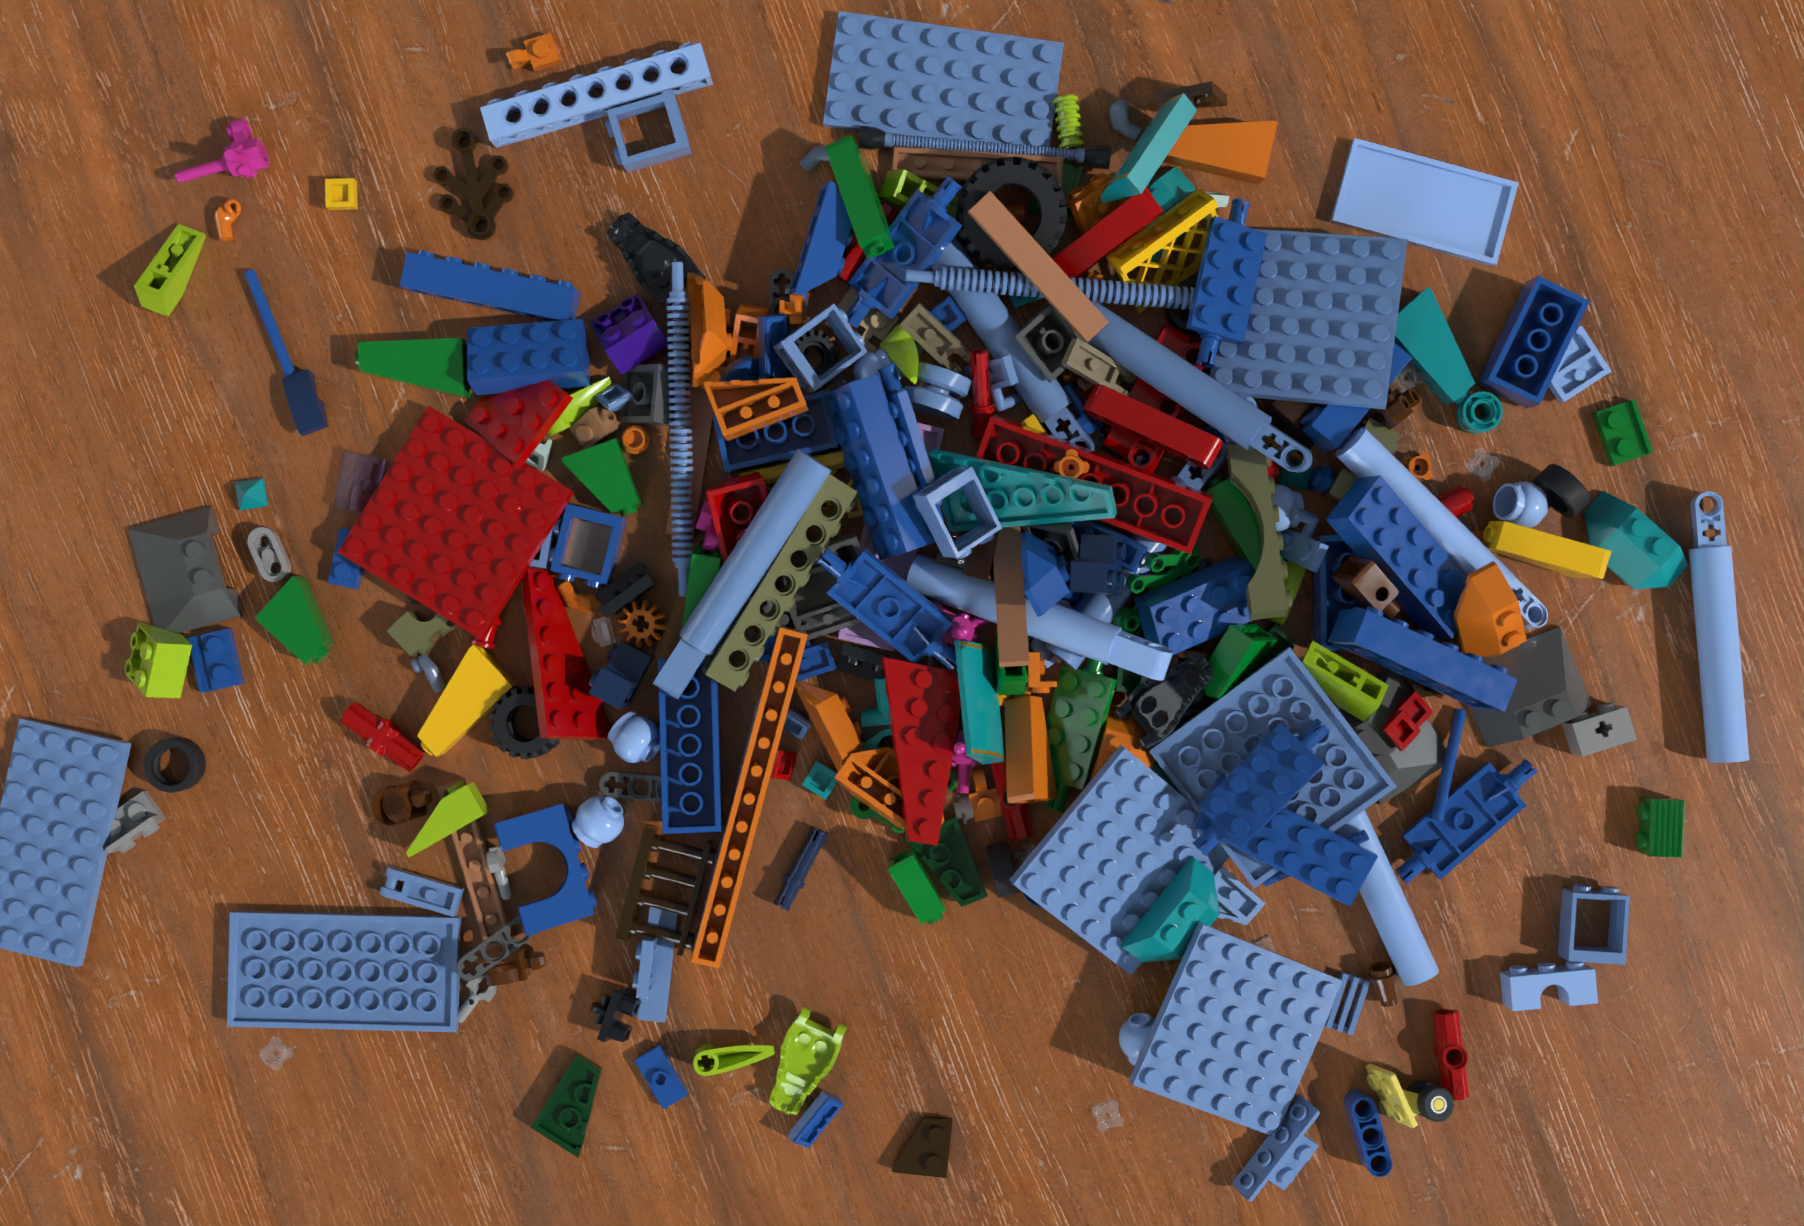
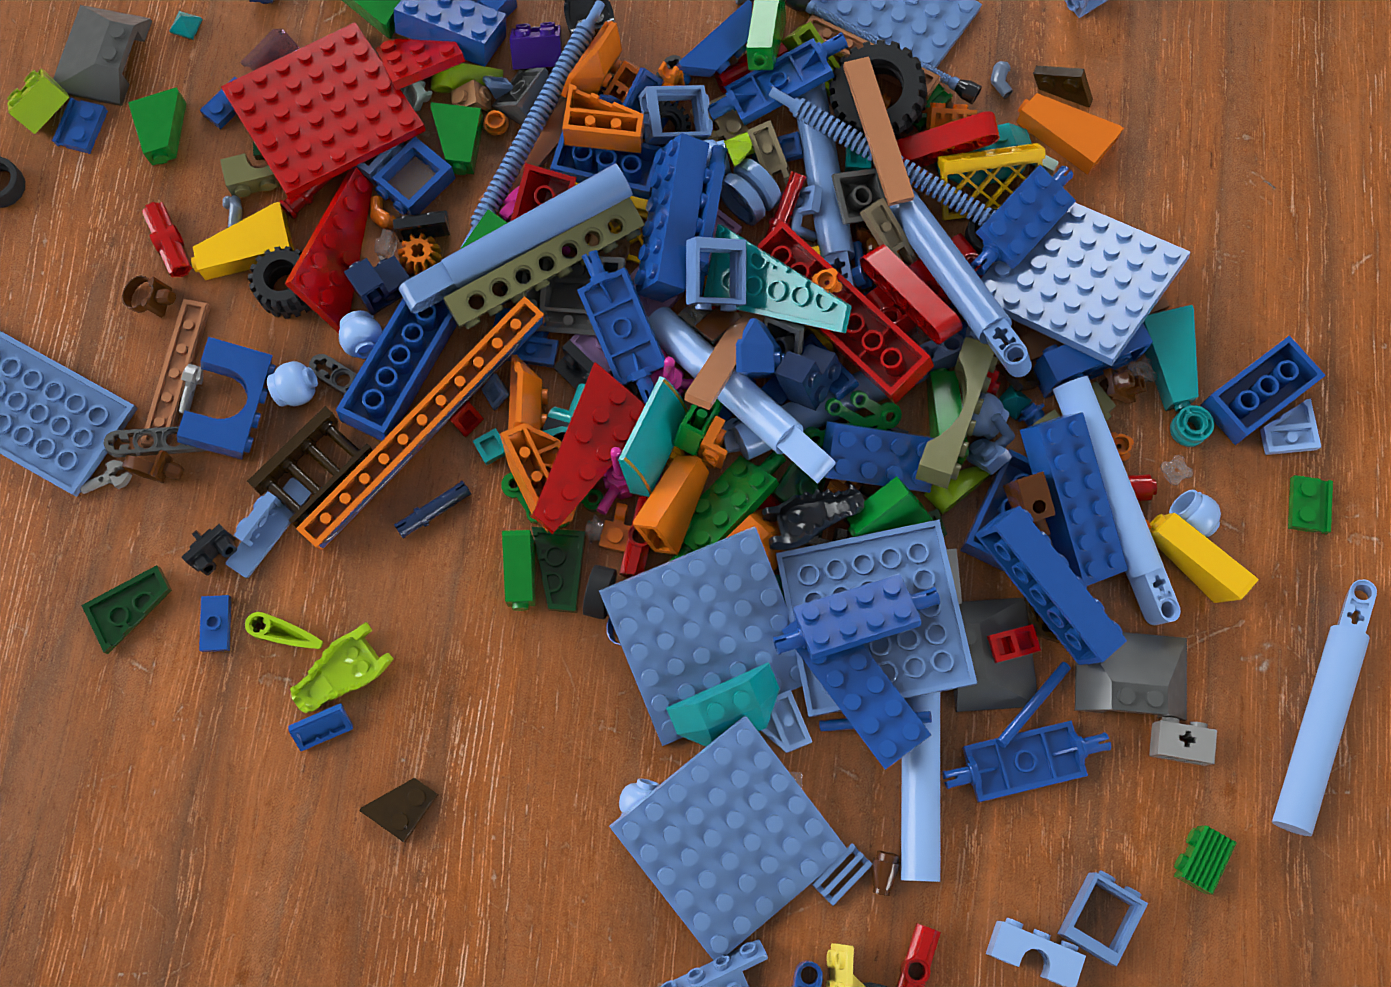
camera: 25 degrees right, 15 degrees down
light grey plate [247,527,291,582] -> none
medium blue plate [379,866,464,917] -> none
lime slope [406,781,490,858] -> none
lime piece [1053,94,1085,151] -> none
clear plate [1092,1099,1124,1132] -> none
teal slope [1100,93,1197,203] -> none
lime slope [1301,641,1389,722] -> none
light blue tile [1330,138,1519,267] -> none
orange wedge [1453,561,1527,658] -> none
black tyre [1533,464,1591,518] -> none
teal wedge [1583,491,1688,589] -> none

